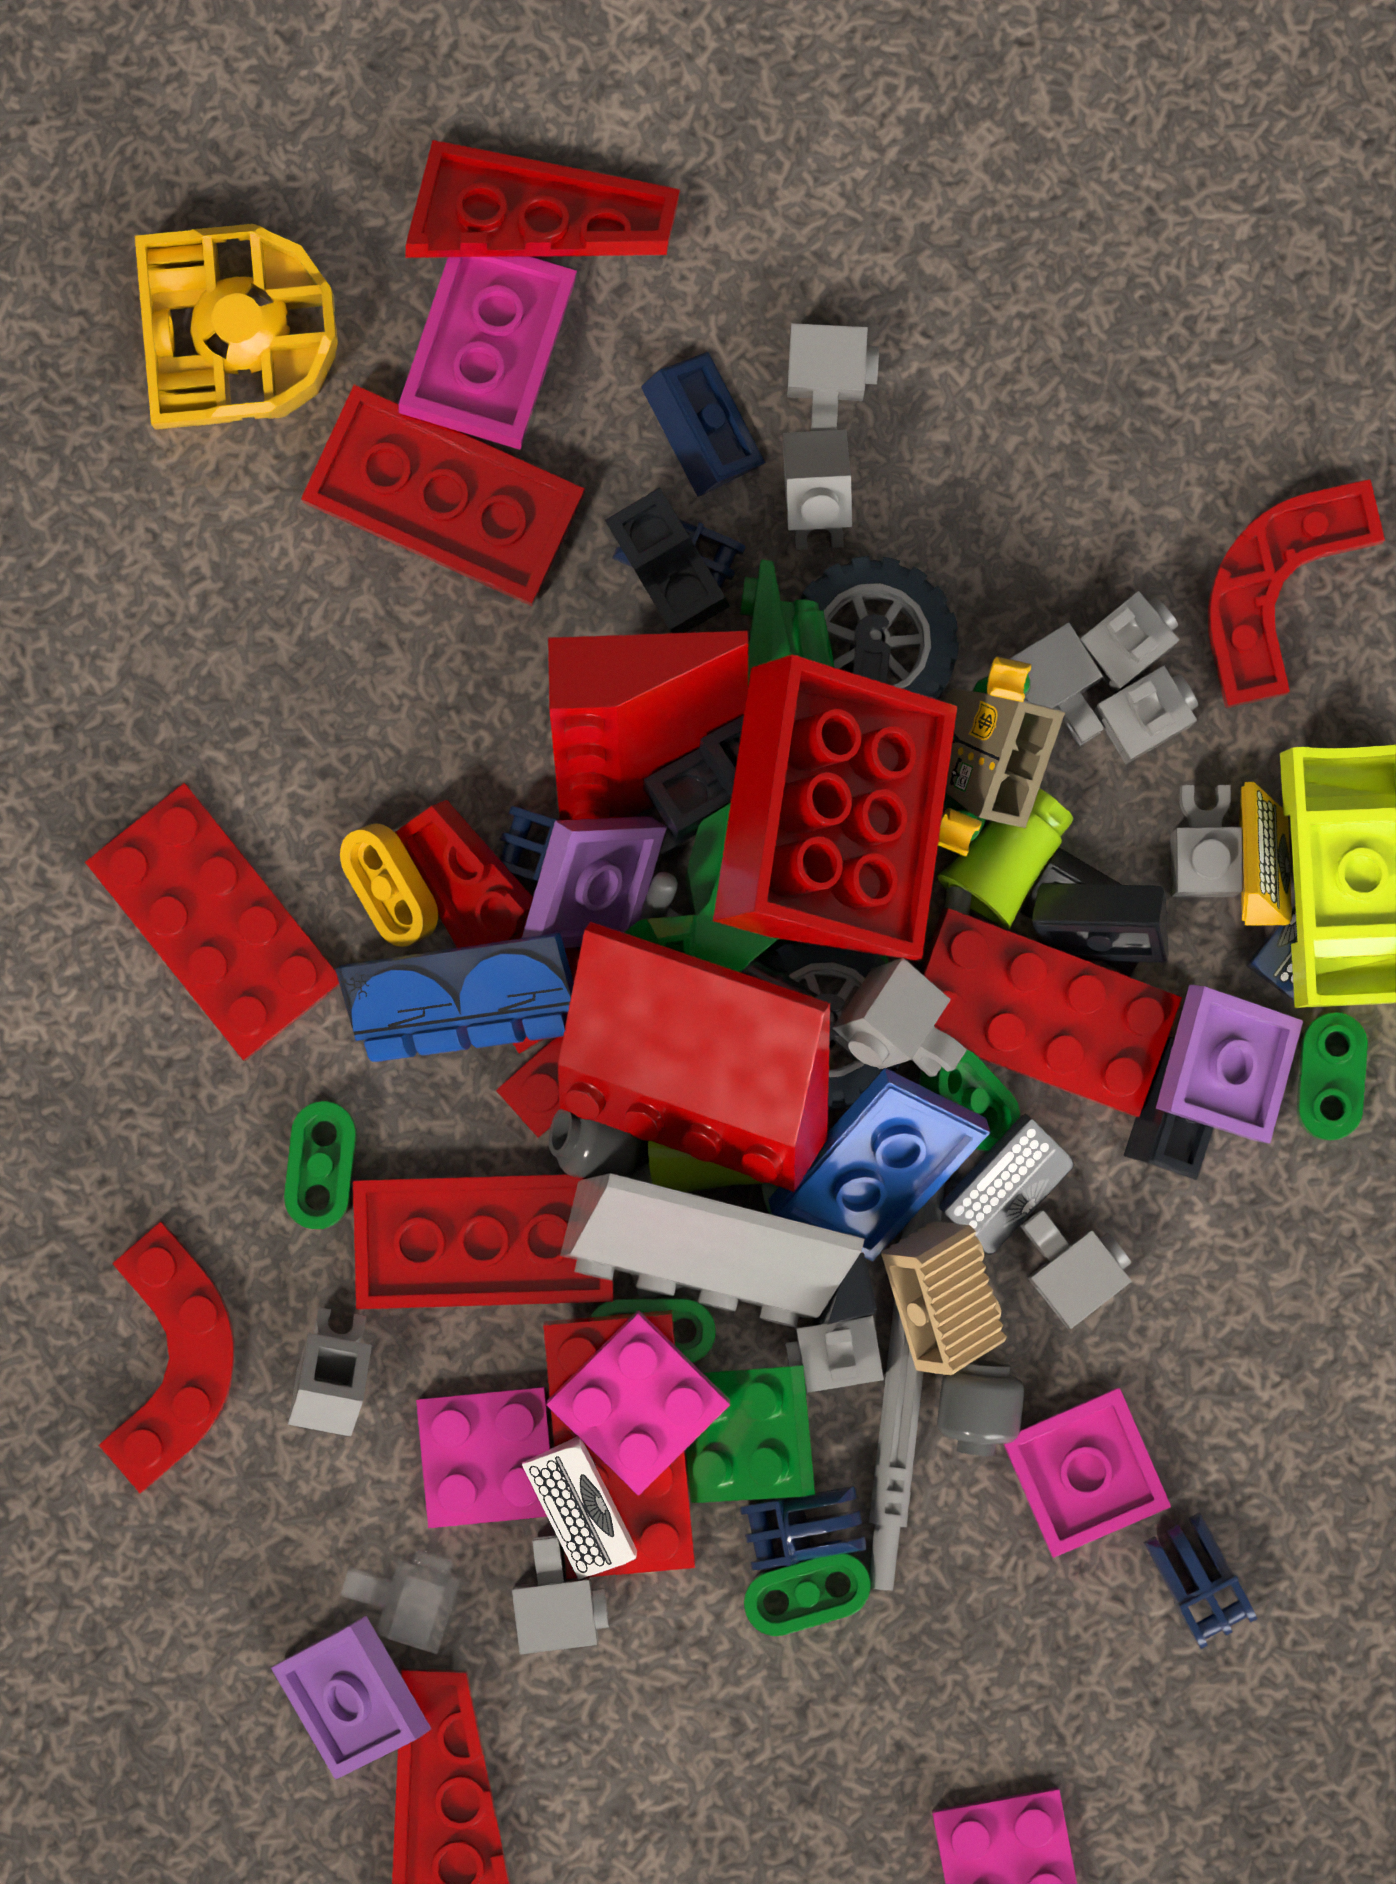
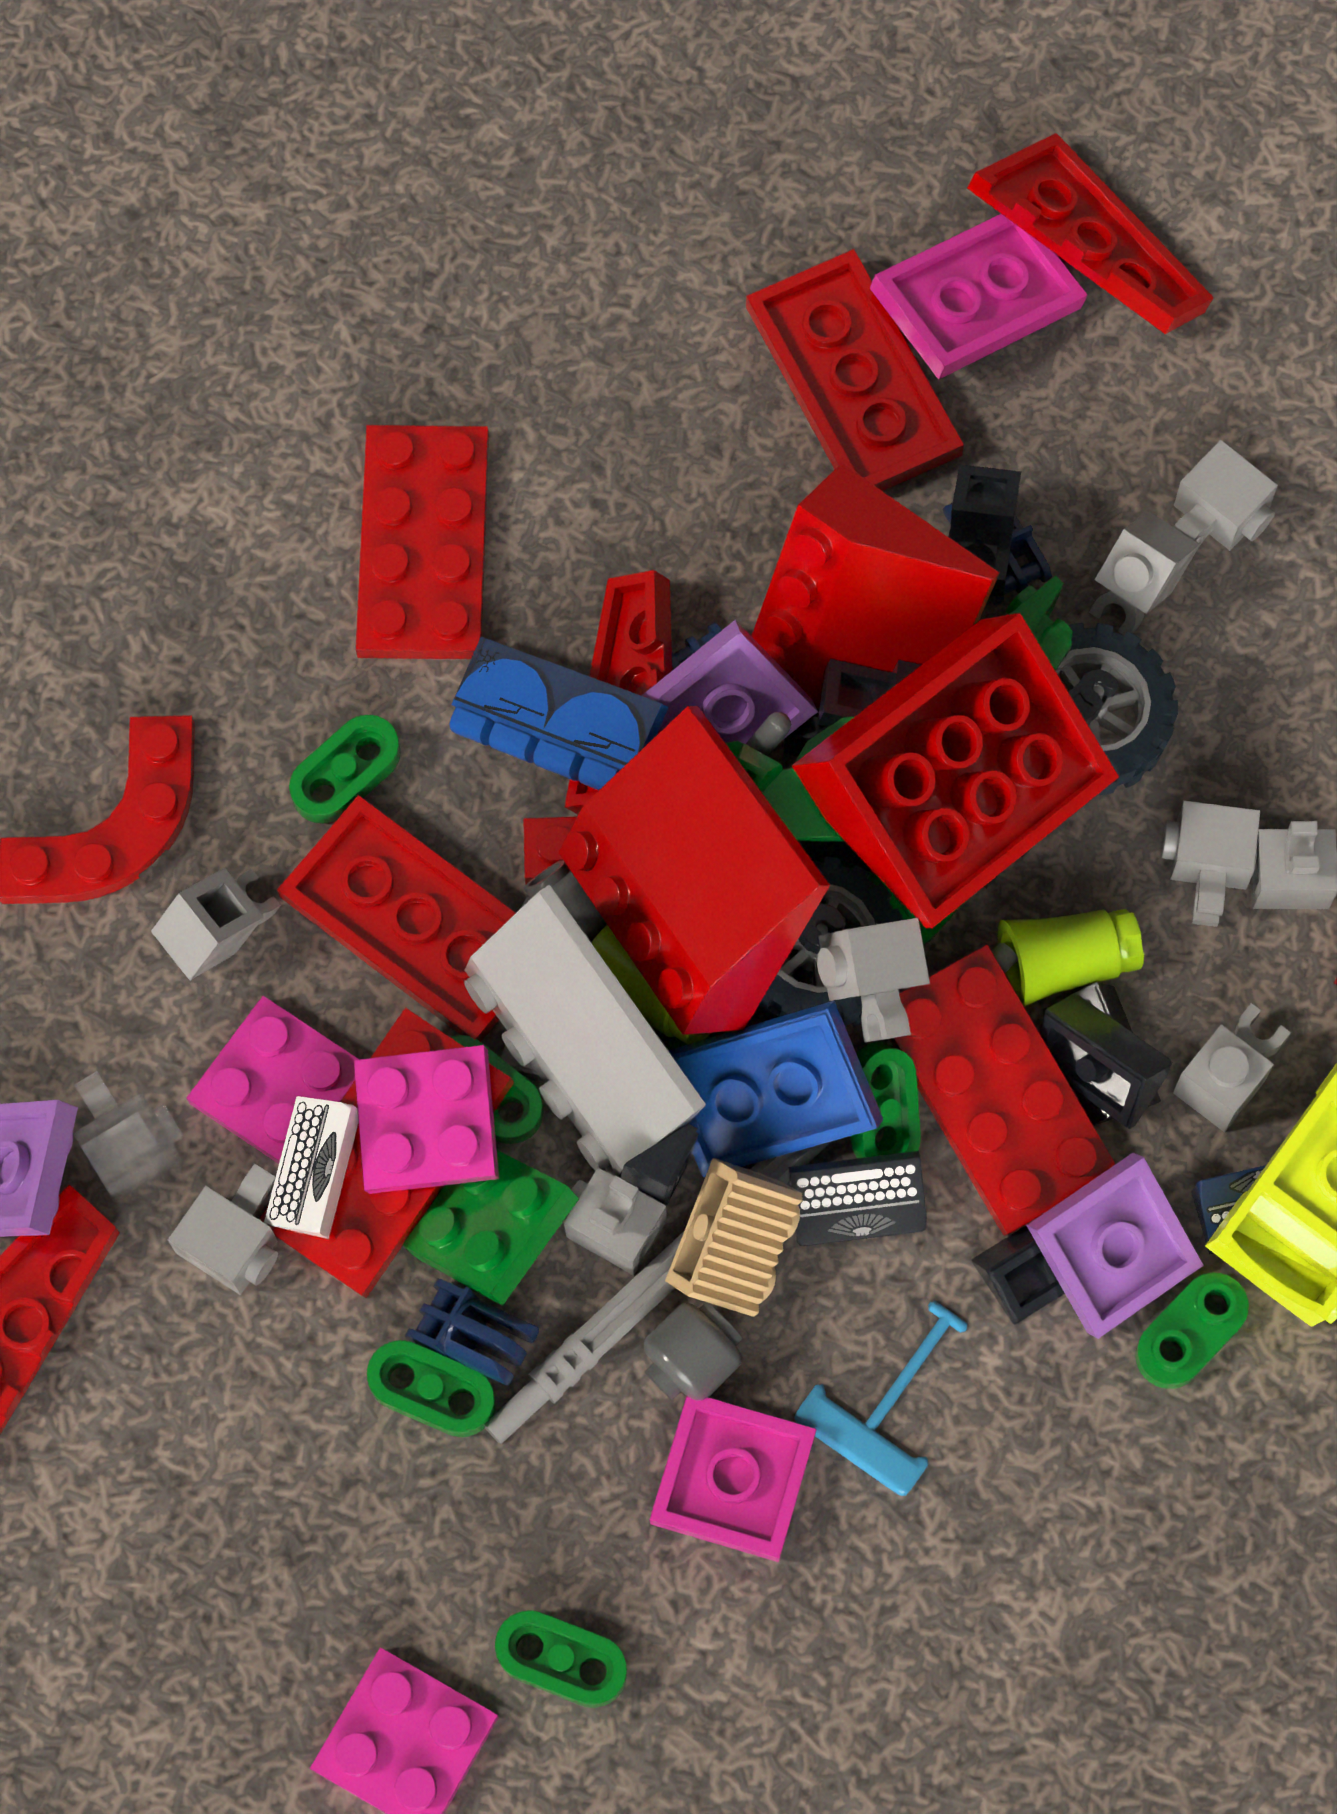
camera: 40 degrees right, 15 degrees down
yellow connector [135,224,338,430] -> none
yellow plate [340,823,438,947] -> none
dark blue slope [641,352,766,497] -> none
dark tan torso [938,657,1065,857] -> none
light grey brick [1020,1210,1132,1329] -> none
light grey brick [1093,665,1198,765] -> none
dark blue arm [1144,1512,1258,1649] -> none
yellow slope [1239,782,1292,925] -> none
none -> green plate [495,1610,627,1708]
none -> dark azure piece [794,1301,968,1496]

